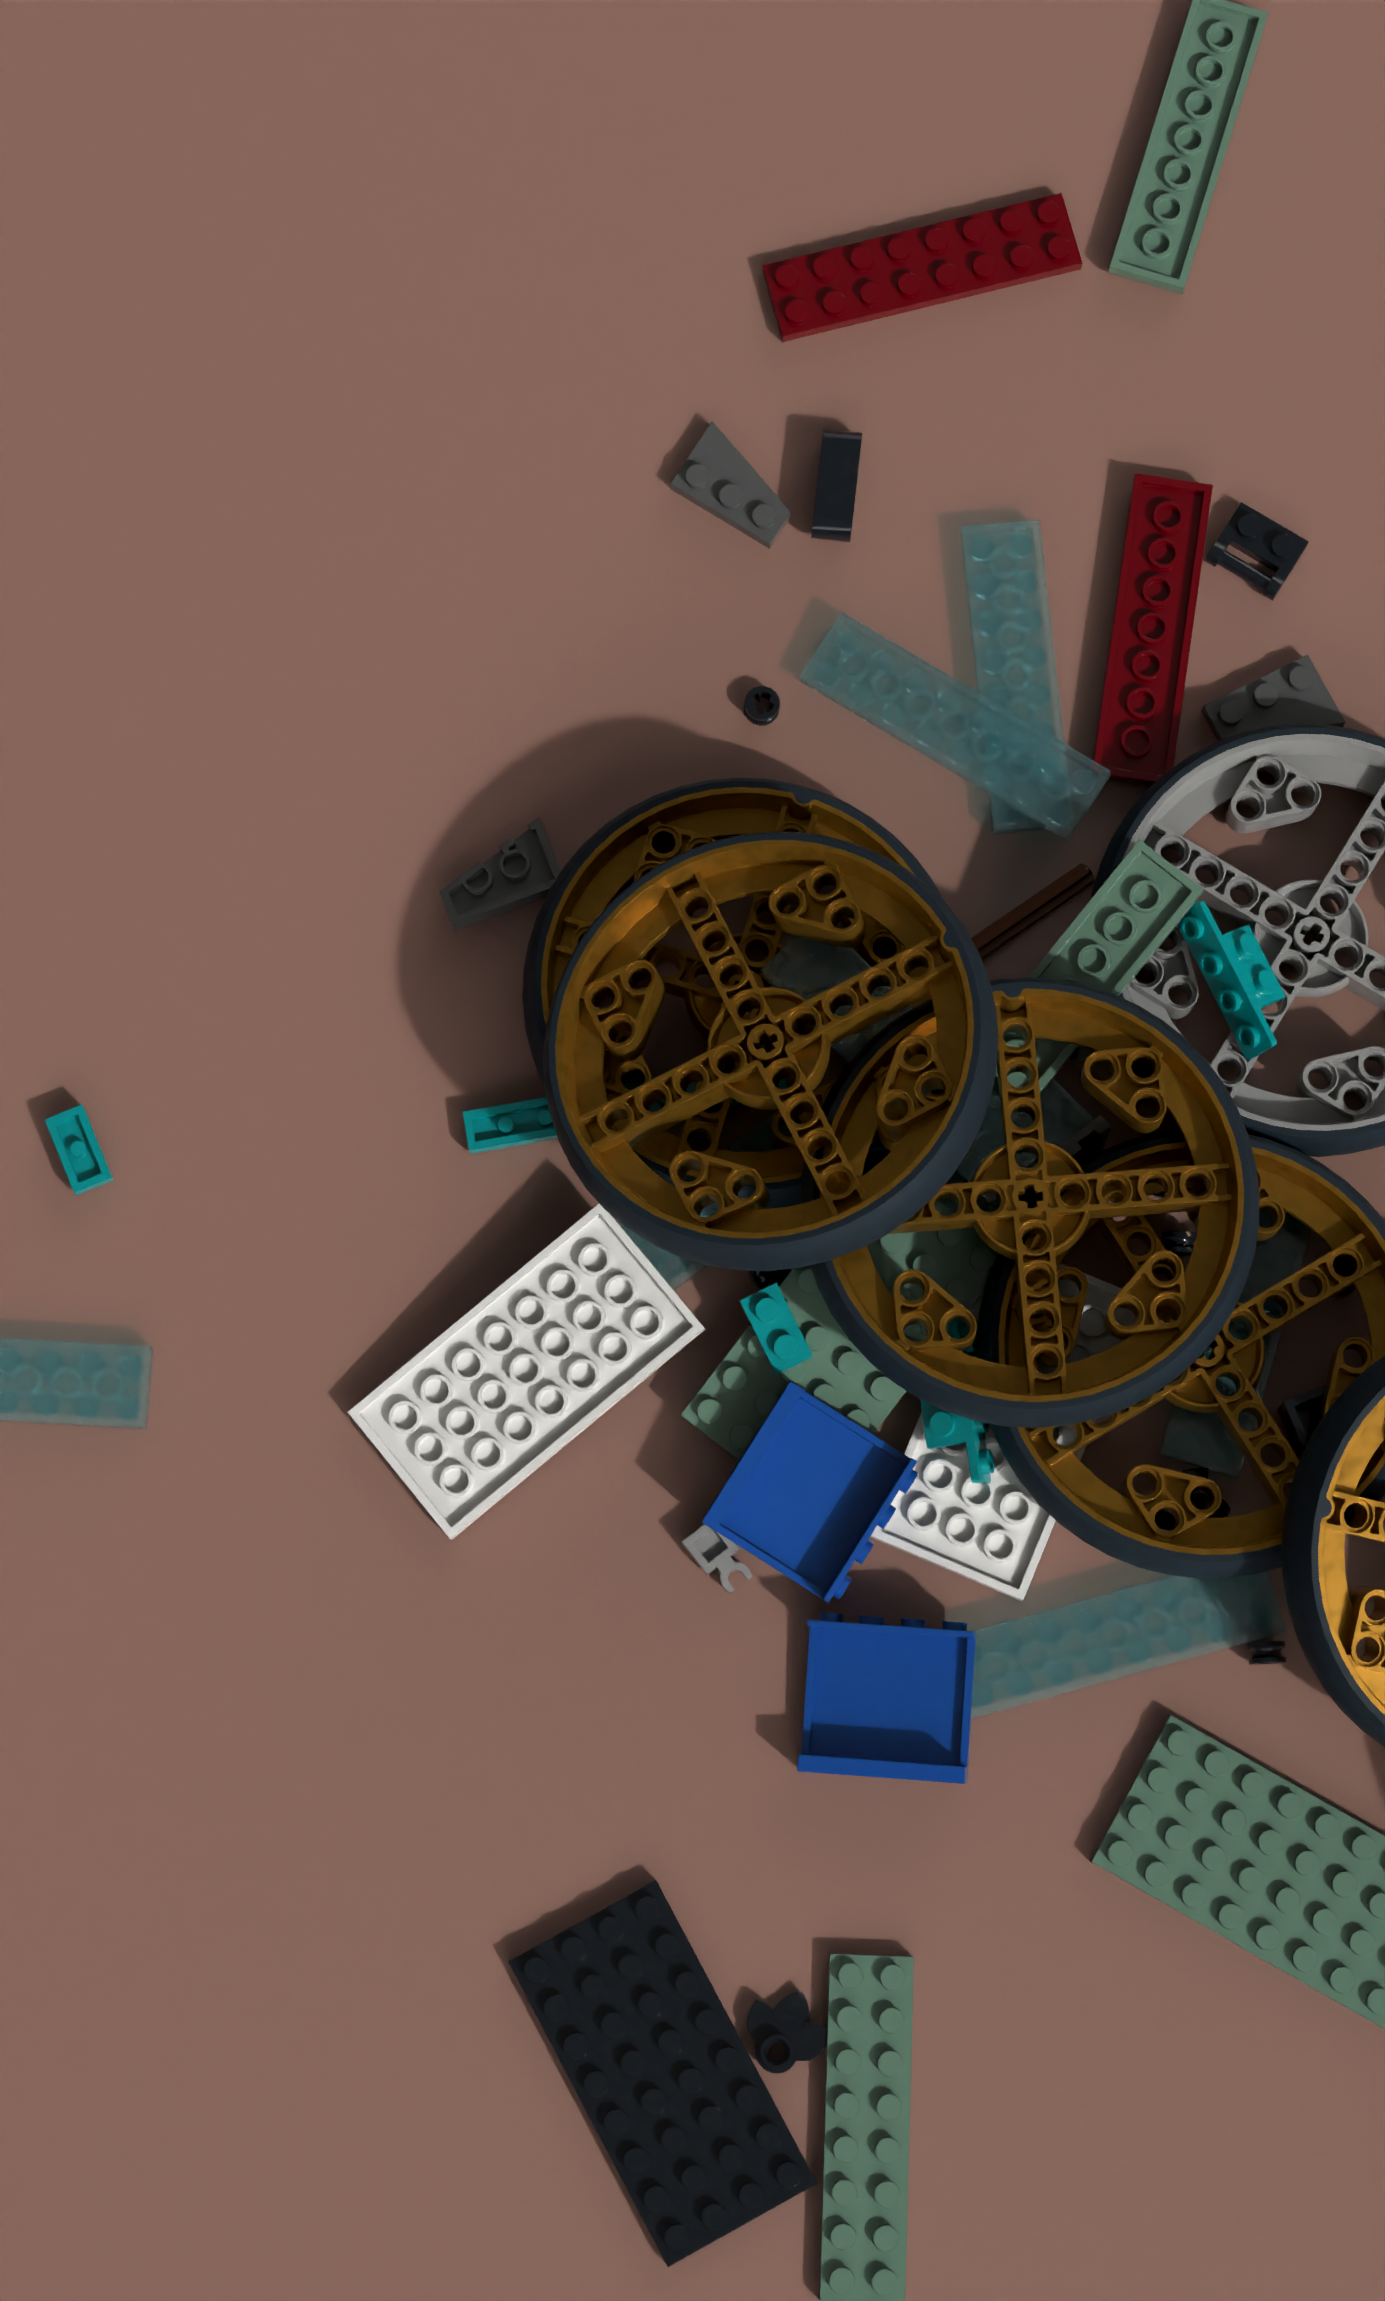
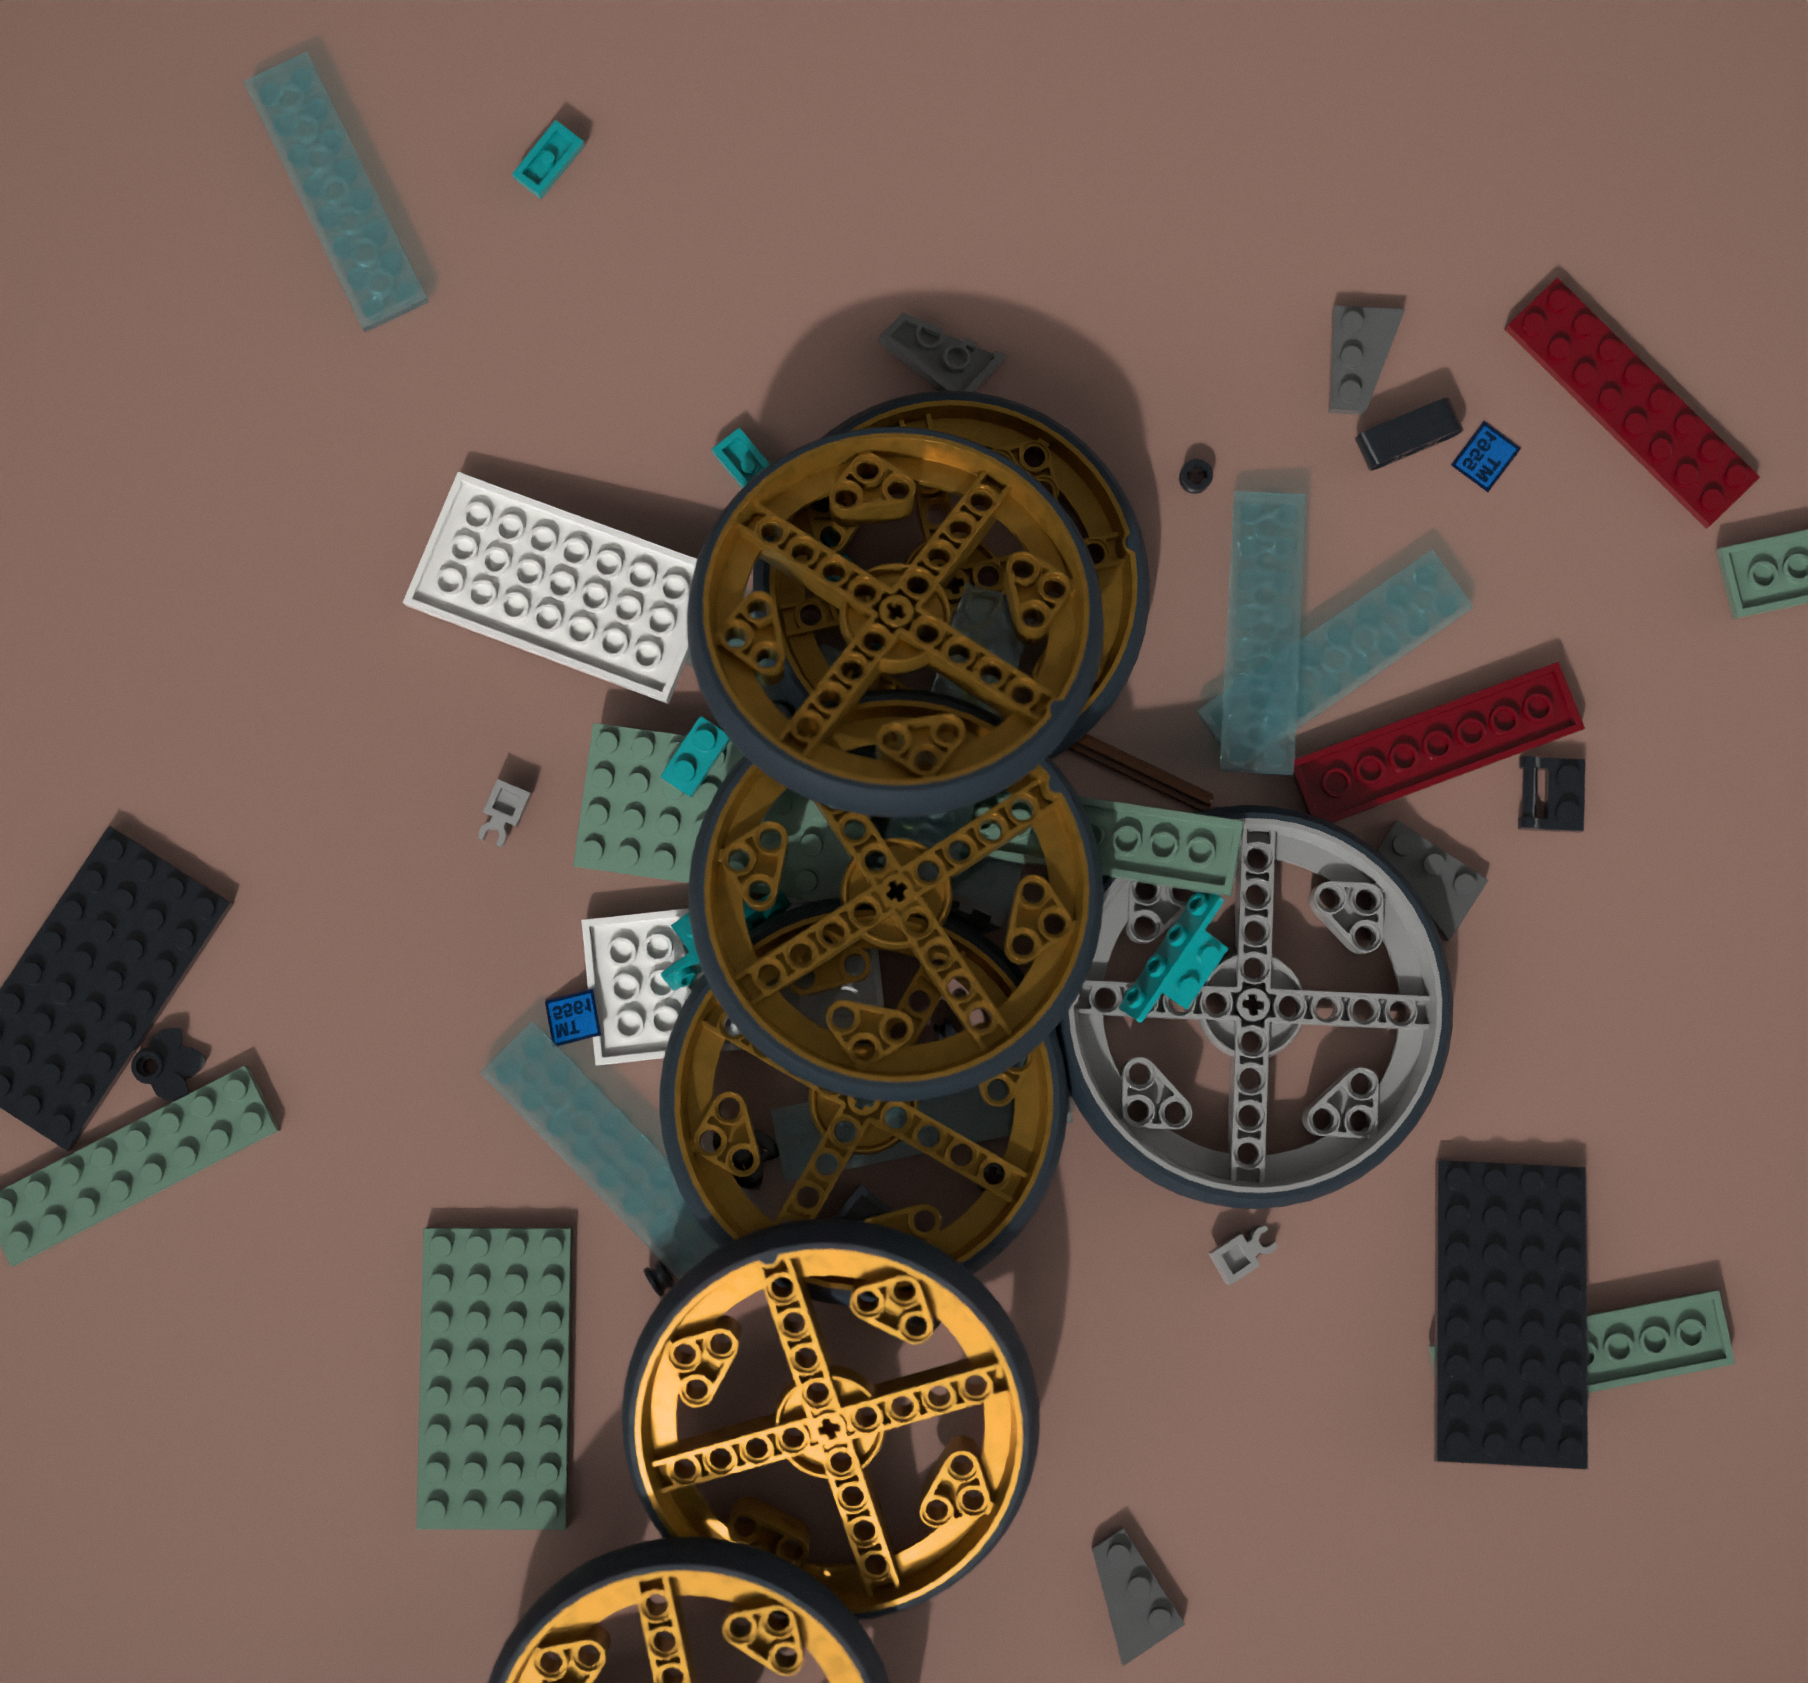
camera: 60 degrees right, 5 degrees up
blue panel [701,1381,918,1603] -> none
blue panel [797,1613,977,1784] -> none
none -> clear blue sticker [545,989,601,1047]
none -> clear blue sticker [1451,421,1521,492]

